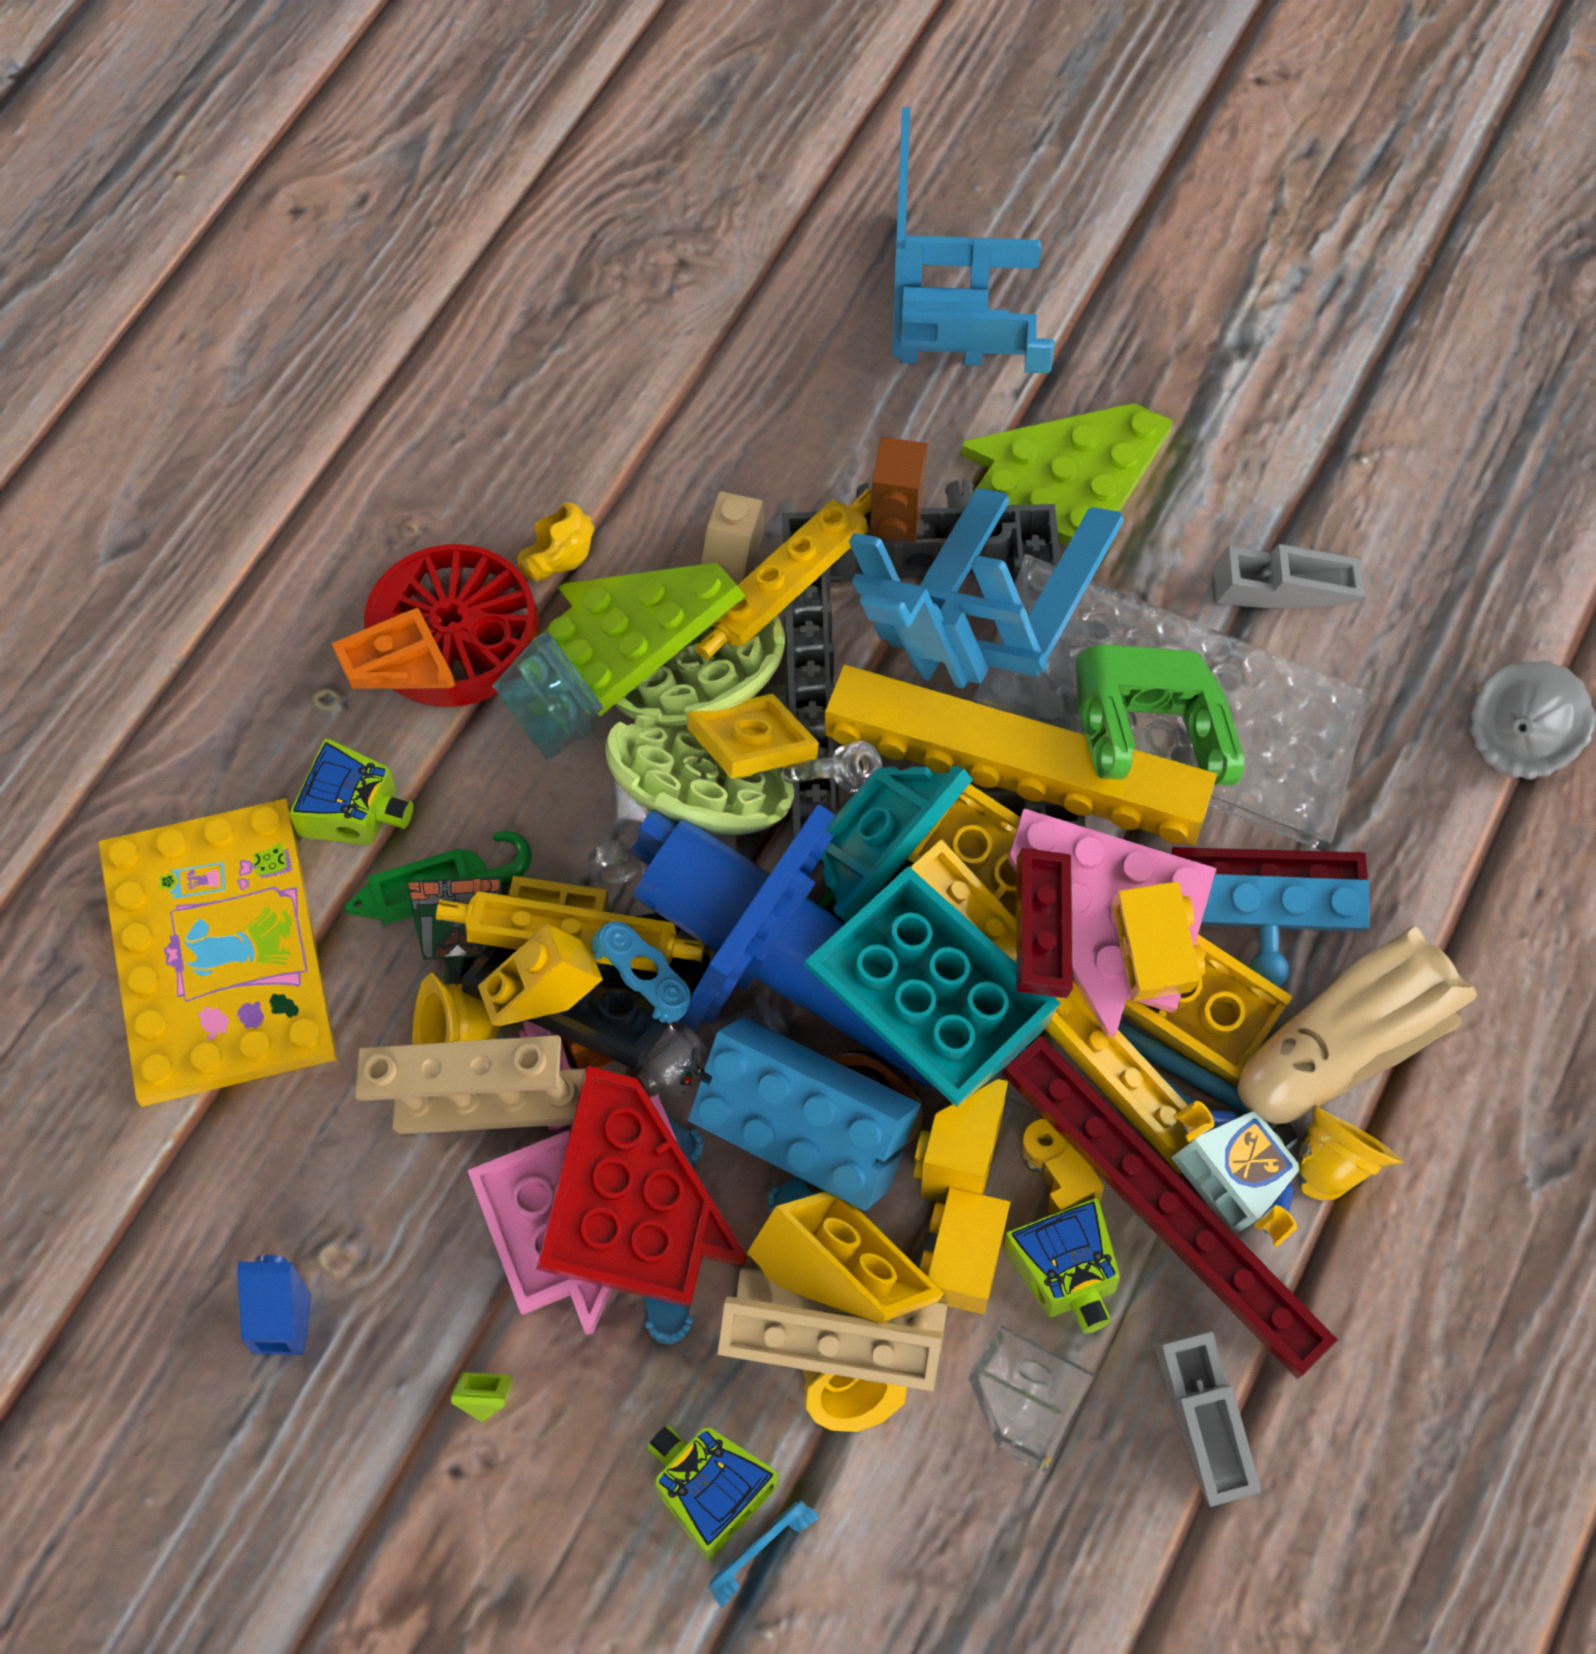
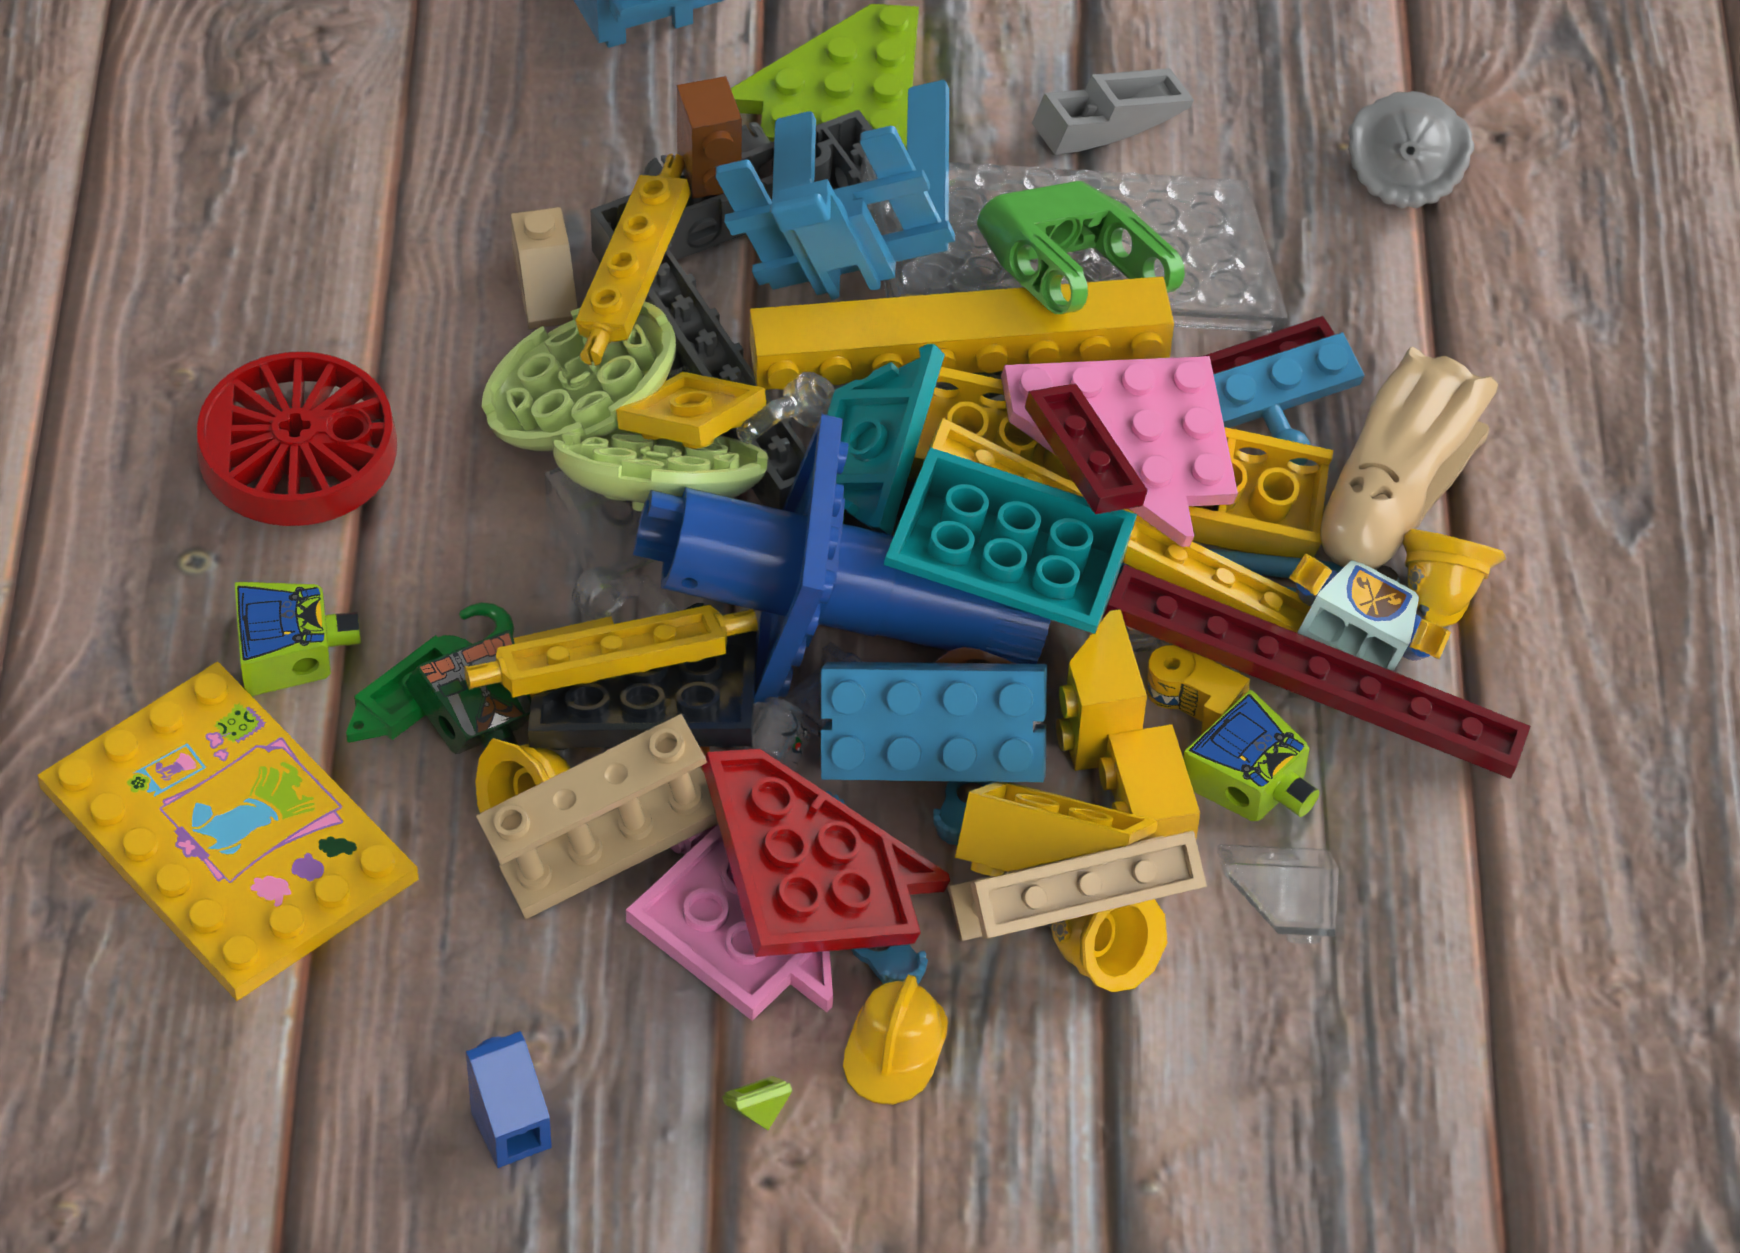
camera: 30 degrees left, 10 degrees down
orange wing [331,607,455,689] -> none
yellow slope [478,924,603,1027] -> none
clear light blue plate [493,632,603,760] -> none
yellow hair [516,502,594,582] -> none
lime wing [538,562,746,716] -> none
dark azure piece [591,921,691,1024] -> none
torso [647,1425,780,1562] -> none
dark azure piece [708,1500,820,1608] -> none
yellow brick [1111,881,1205,1002] -> none
light grey slope [1153,1330,1262,1507] -> none
none -> yellow piece [843,974,948,1105]

